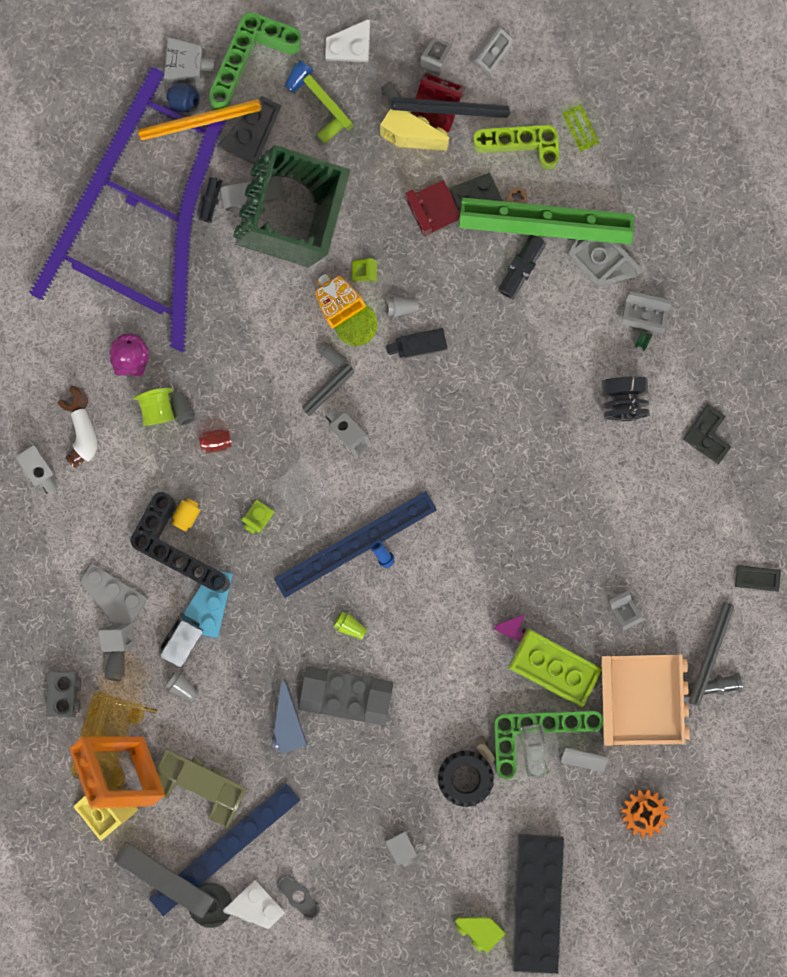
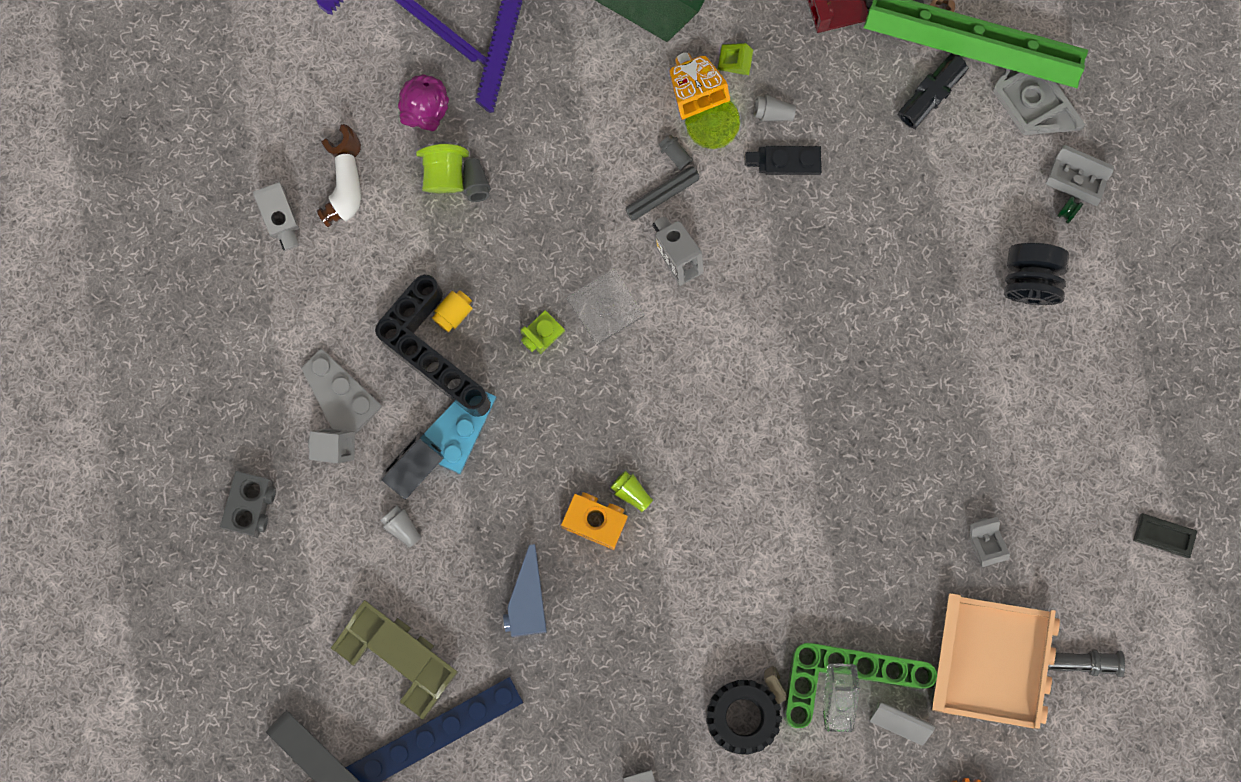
camera: 10 degrees right, 5 degrees down
orange window [69,736,165,809] -> none
clear yellow windscreen [71,692,158,791] -> none
light yellow slope [73,788,138,841] -> none
dark grey cone [103,651,125,682] -> none
clear red brick [199,429,232,454] -> none
dark blue plate [274,491,437,598] -> none
dark grey piece [299,666,394,726] -> none
blue pin [370,540,395,568] -> none
magenta slope [493,614,526,642] -> none
lime tile [507,628,602,708] -> none
pearl dark grey tile [683,404,731,465] -> none
dark grey axle [689,602,734,706] -> none
none -> light orange brick [561,492,628,550]

